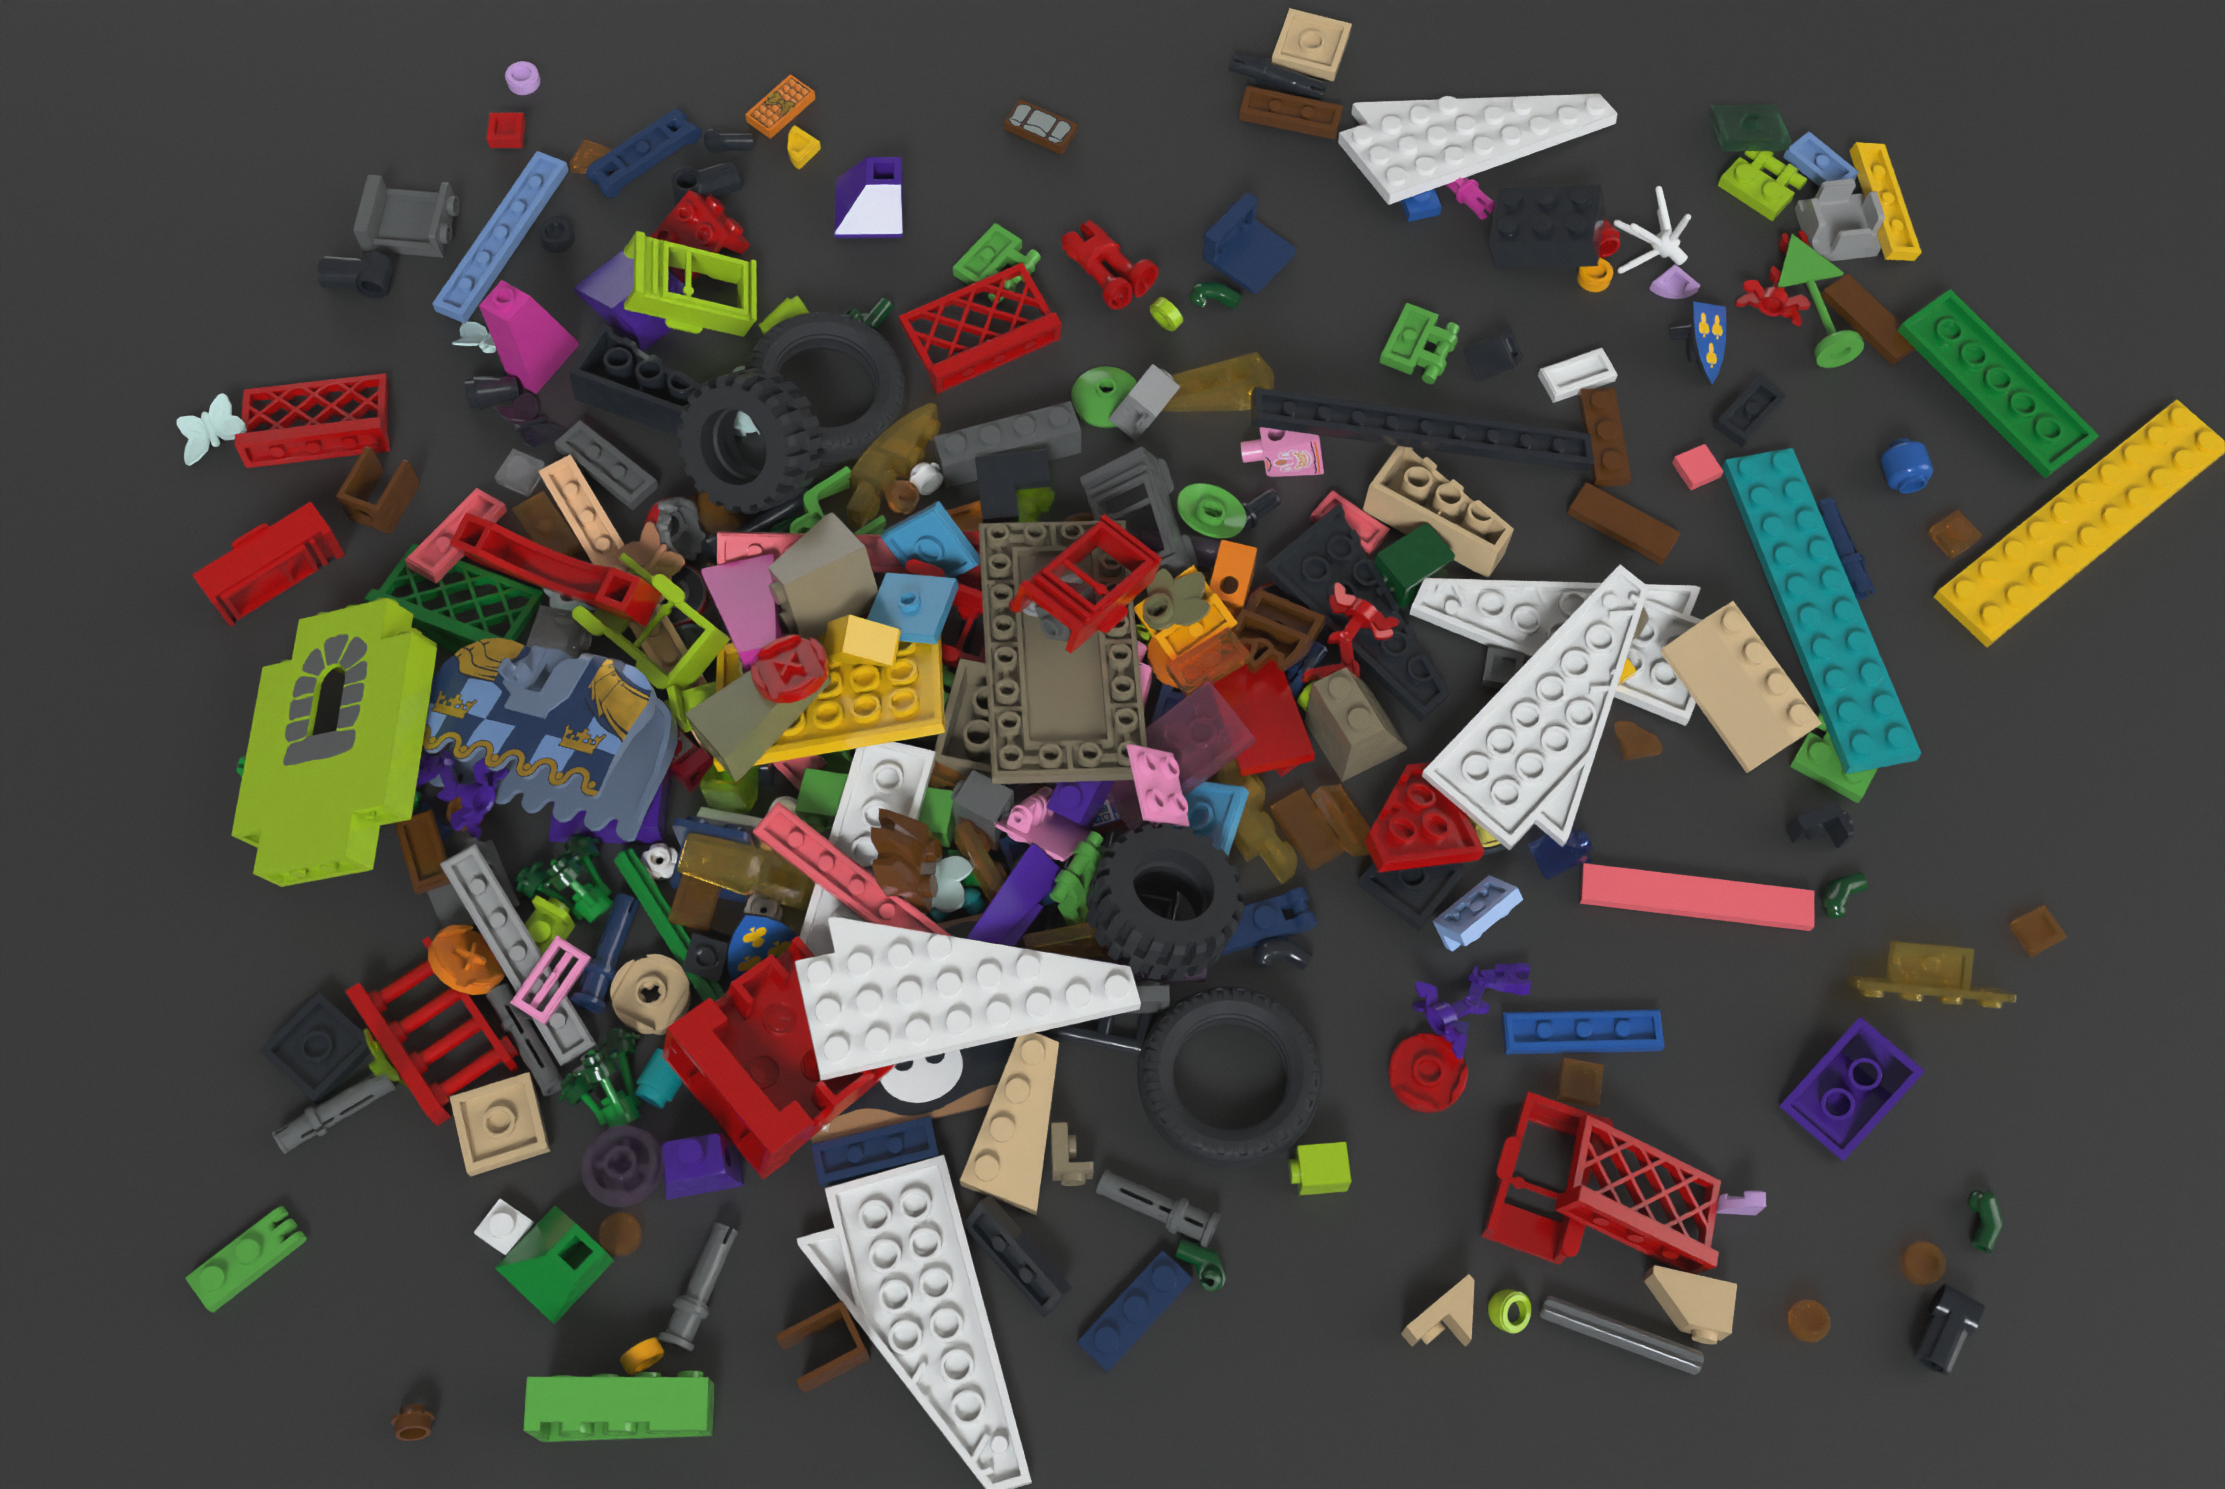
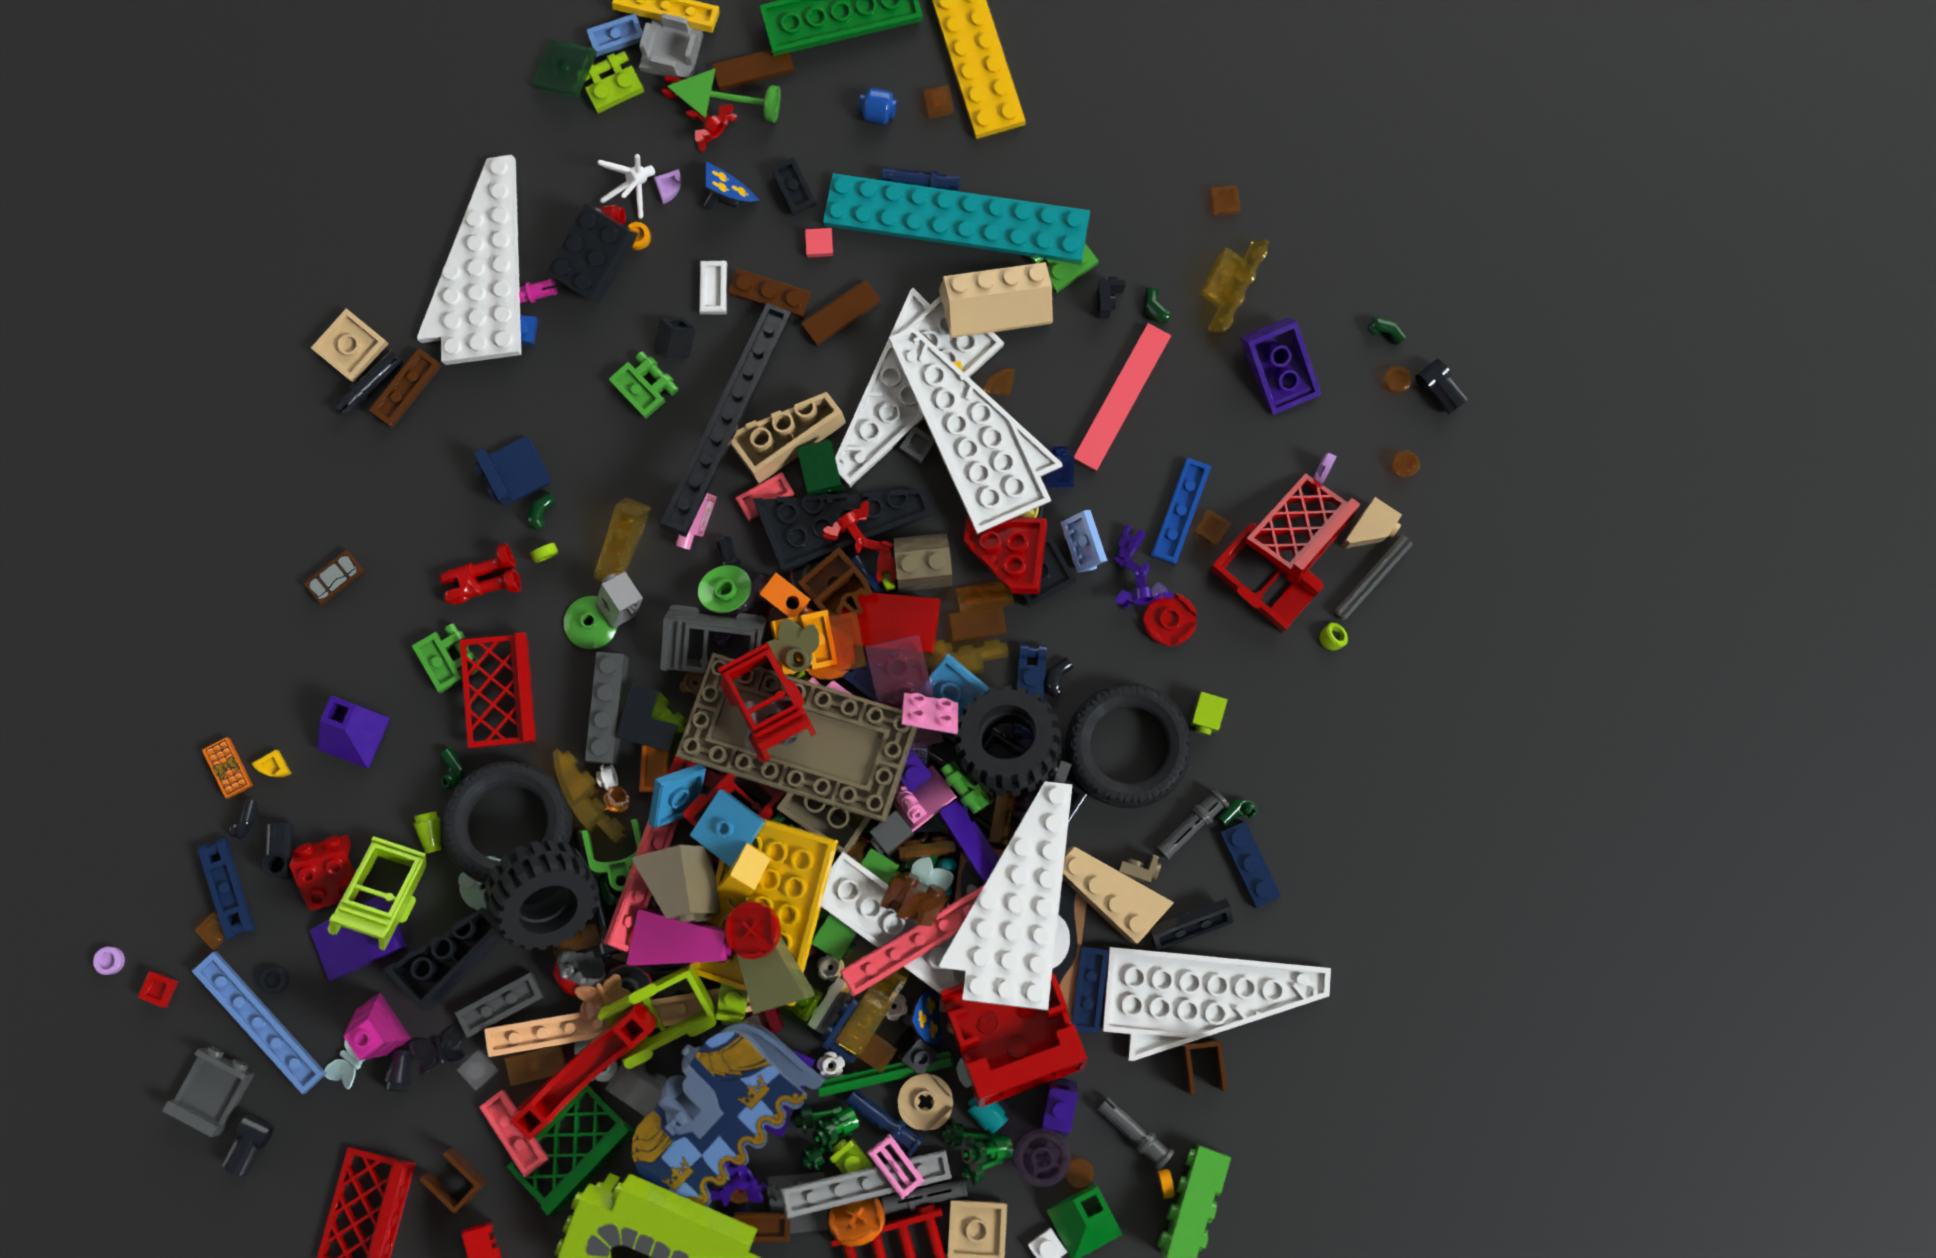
camera: 70 degrees left, 15 degrees up
tan slope [1401,1274,1475,1347] -> none

